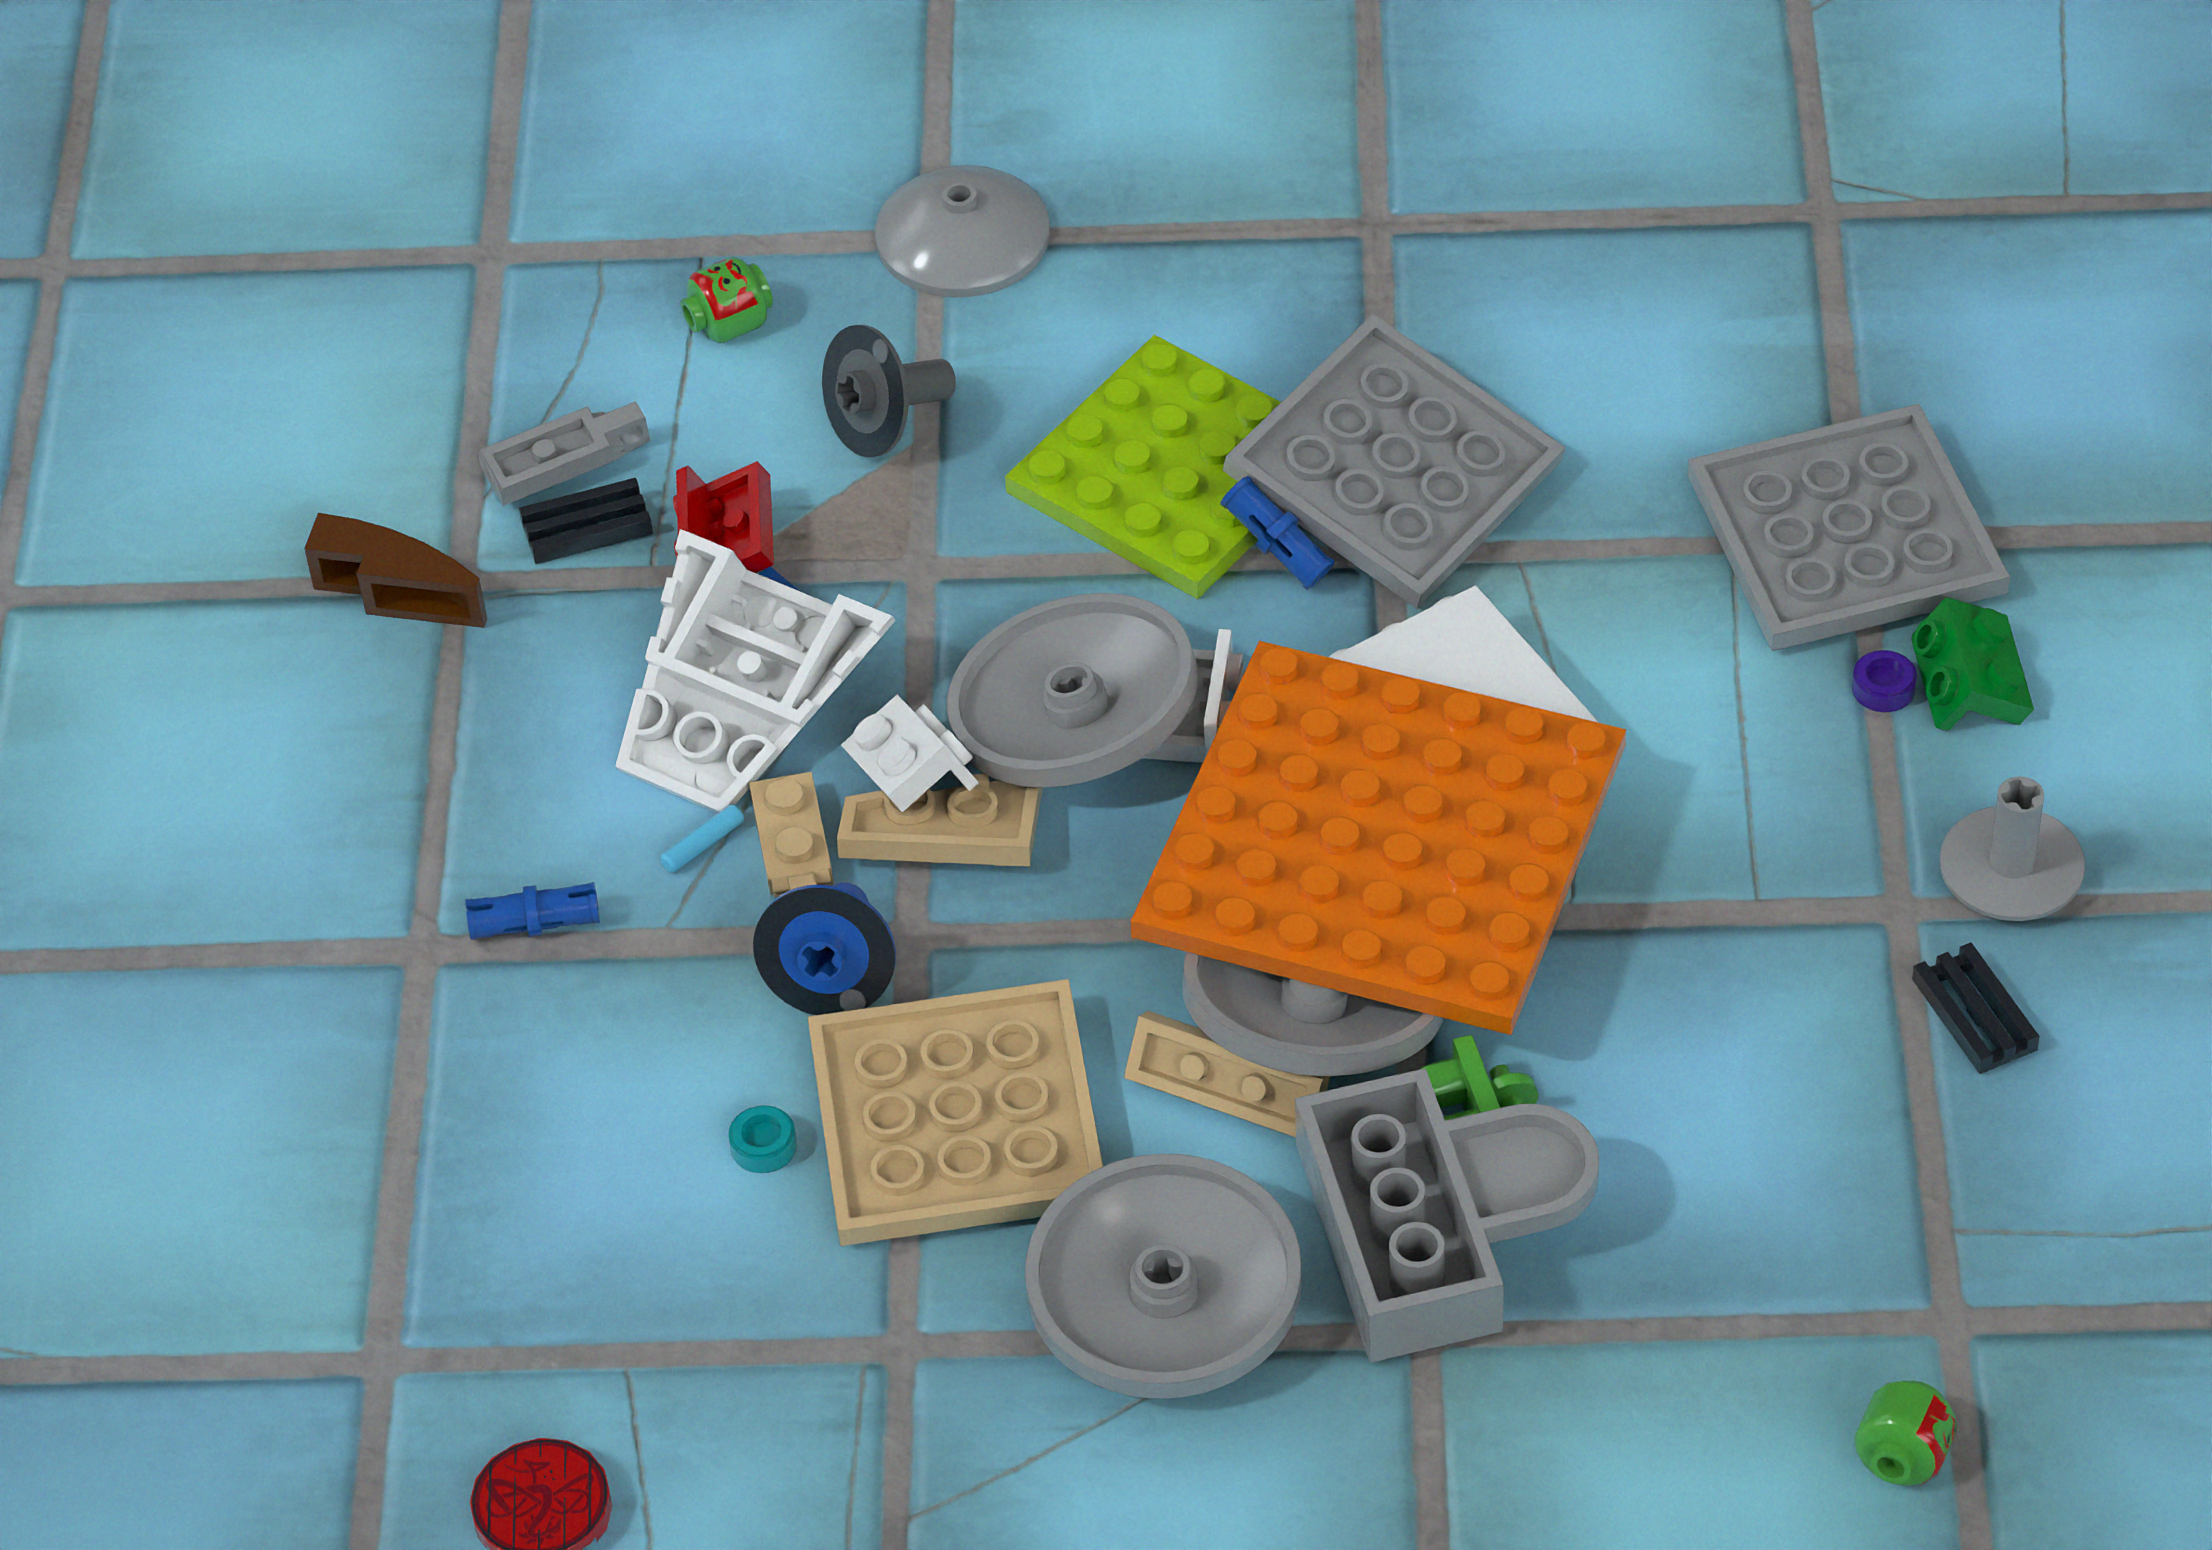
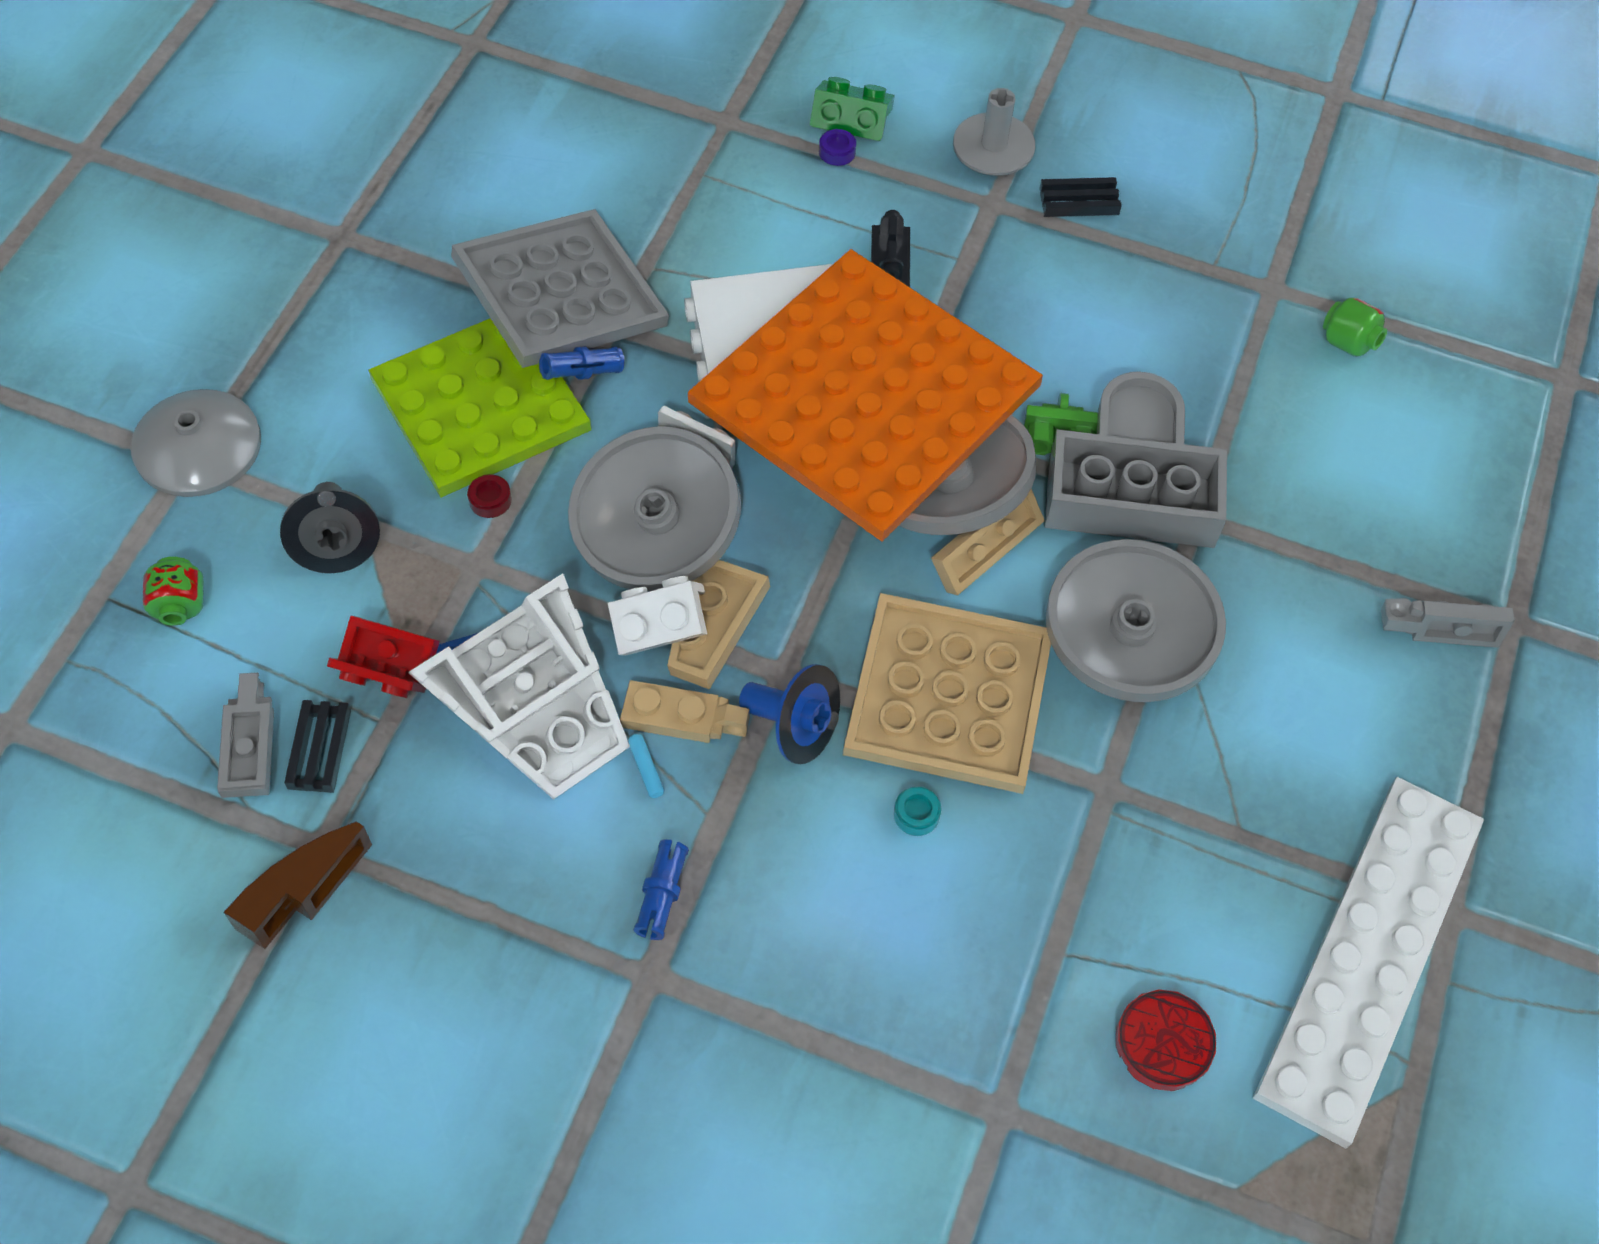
camera: 75 degrees left, 10 degrees up
light grey plate [1688,404,2010,651] -> none
none -> dark red tile [467,474,512,518]
none -> black hinge [871,210,910,287]

